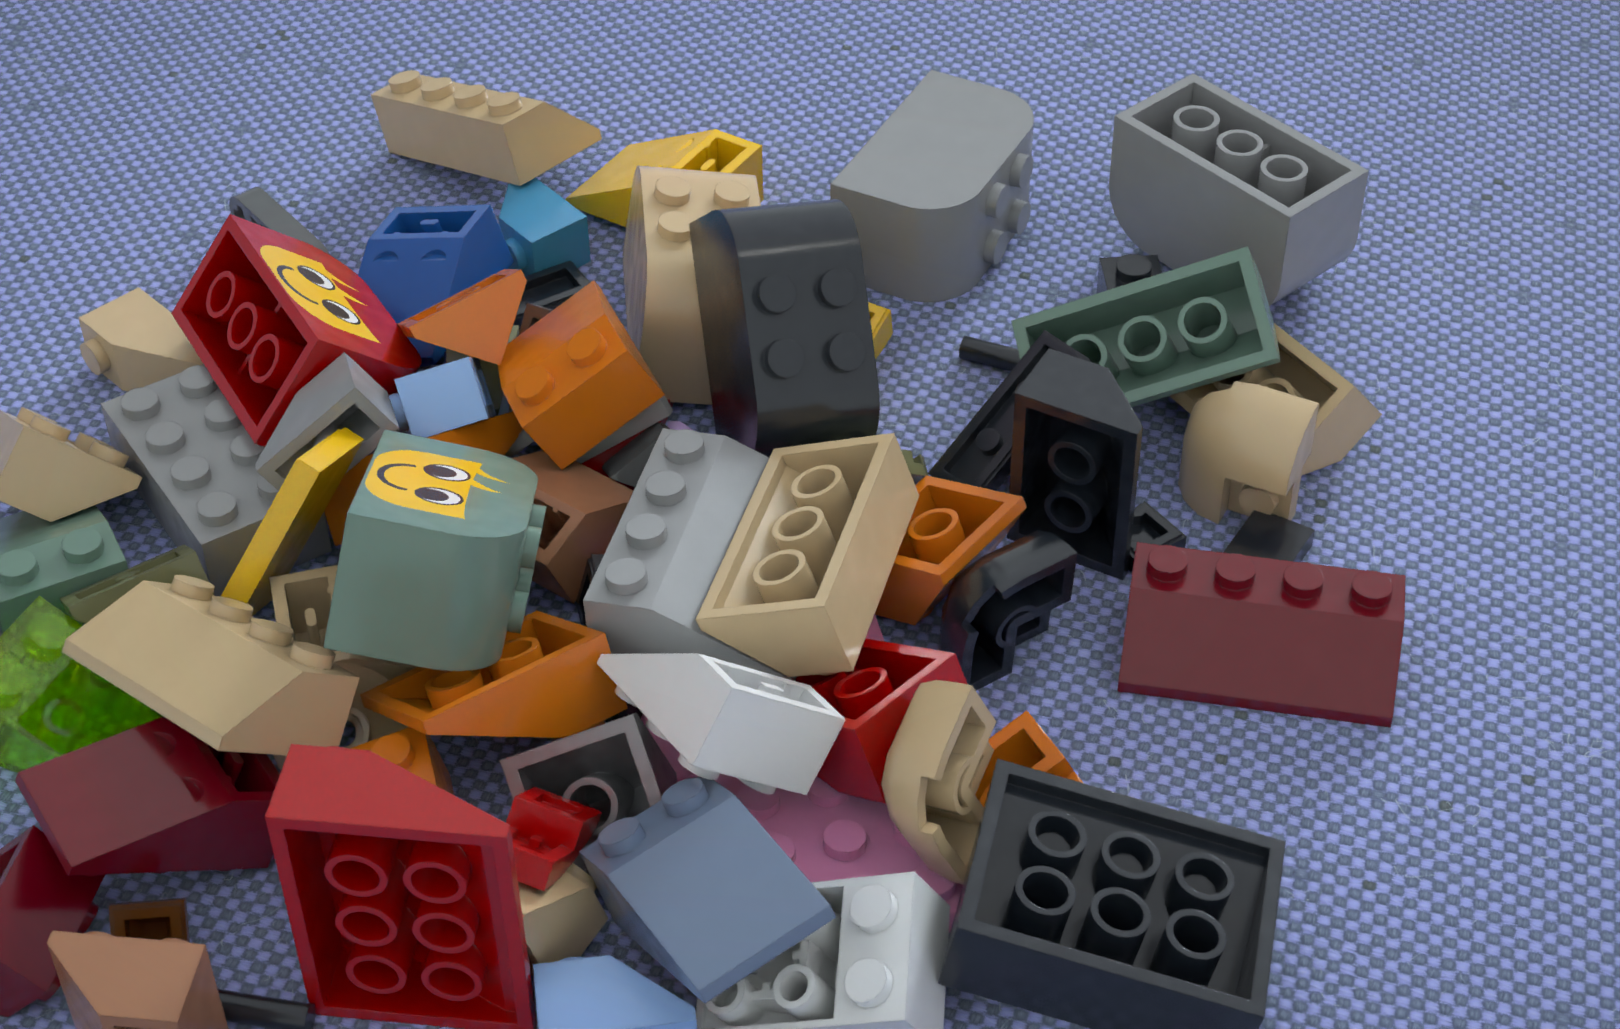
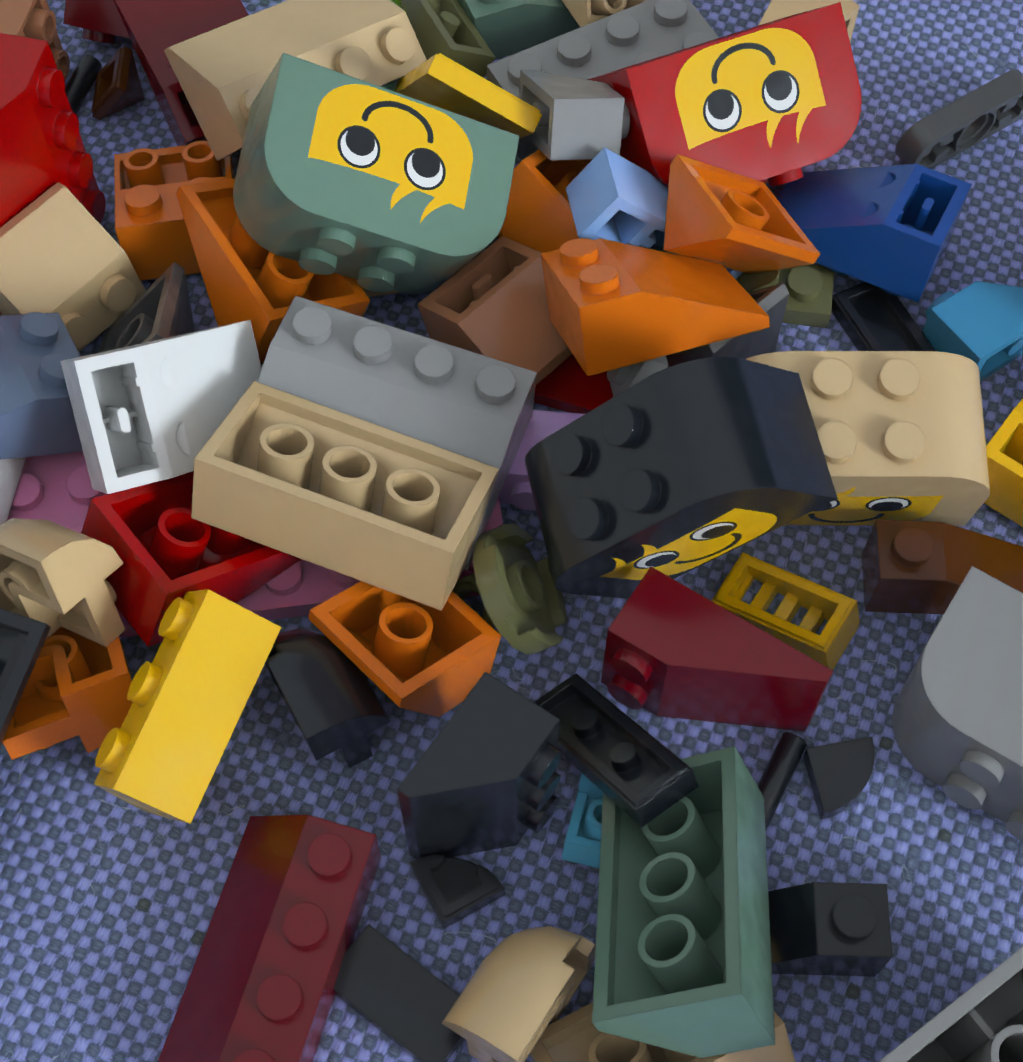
camera: 95 degrees right, 20 degrees up
red slope [506,787,602,891] -> none
dark grey slope [602,422,670,487] -> none
none -> yellow slope [94,589,281,824]
none -> dark red slope [601,567,834,732]
none -> black tile [803,737,875,820]

